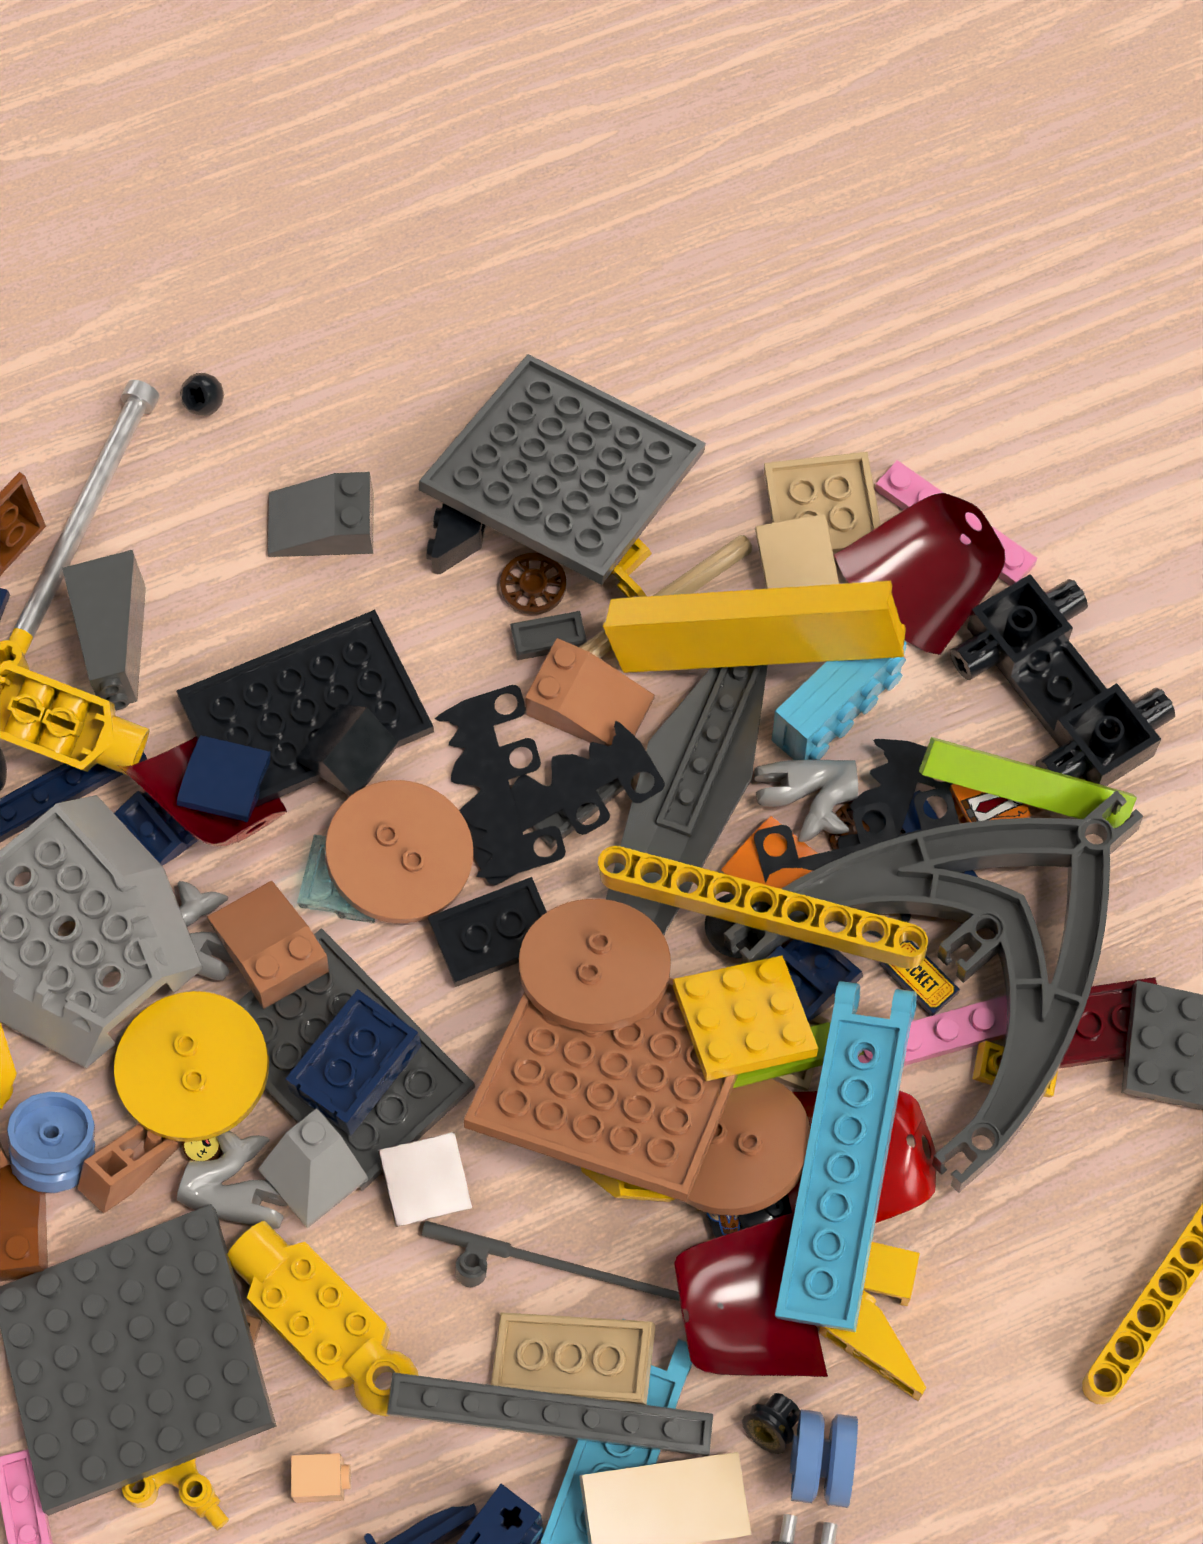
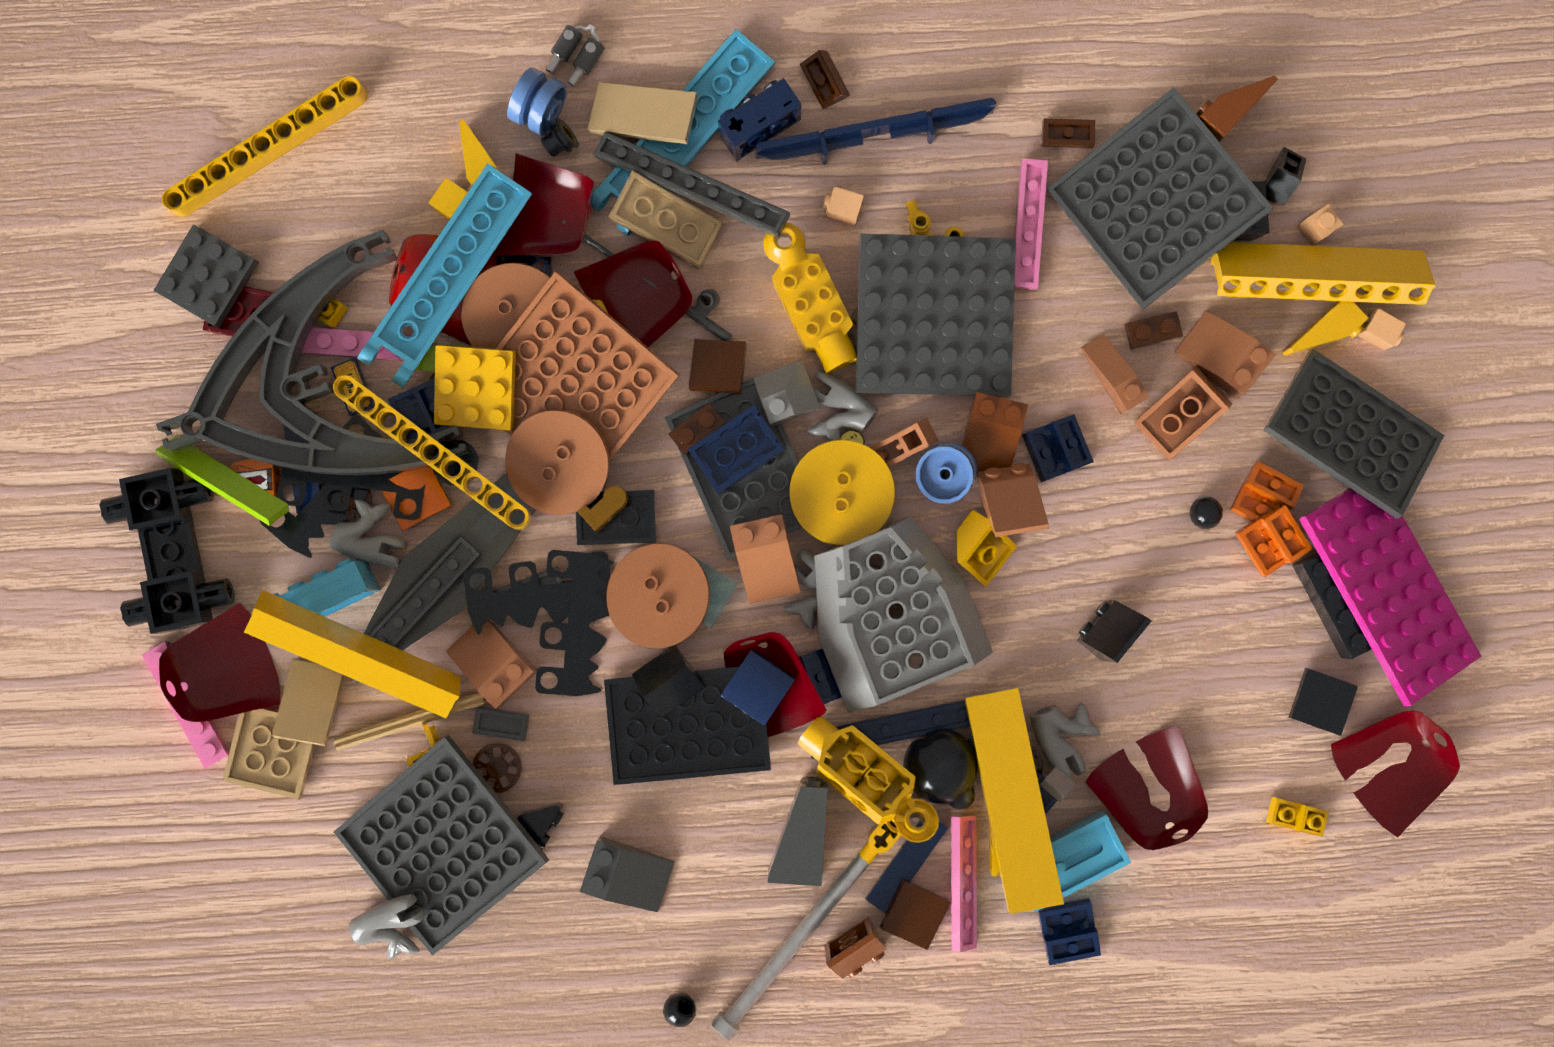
camera: 155 degrees left, 20 degrees up
none -> light grey piece [349,894,426,959]
none -> dark red piece [574,240,692,347]
none -> pearl gold leg [577,486,628,532]
none -> reddish brown plate [668,402,726,456]

